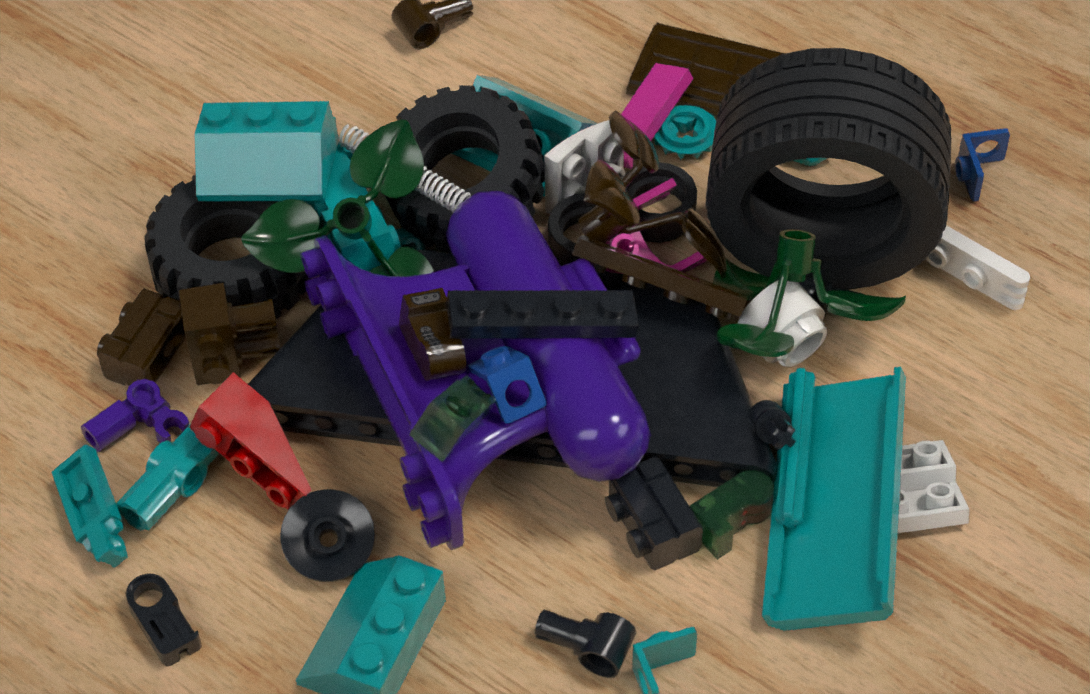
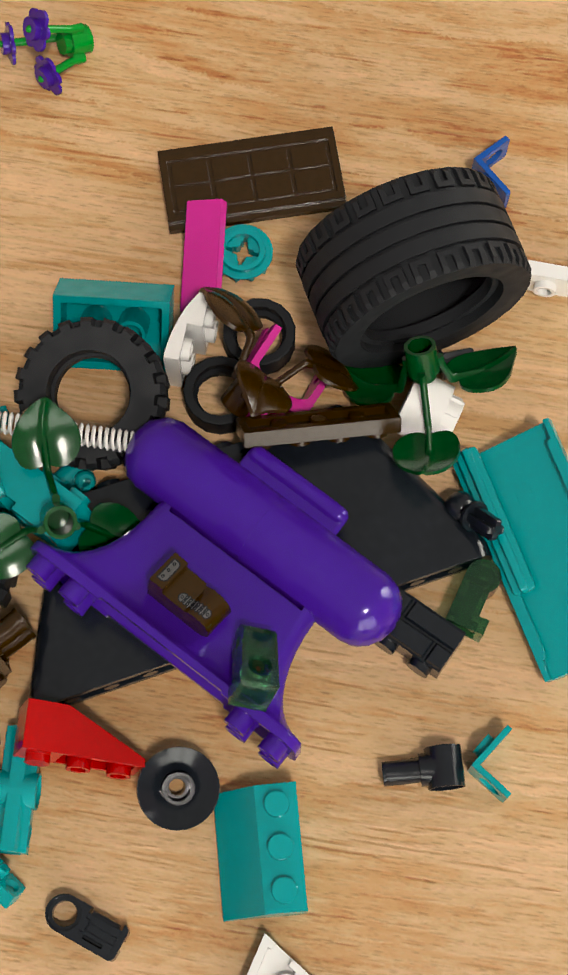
camera: 30 degrees left, 20 degrees up
black plate [446,290,639,339] -> none
blue bracket [468,346,546,424] -> none

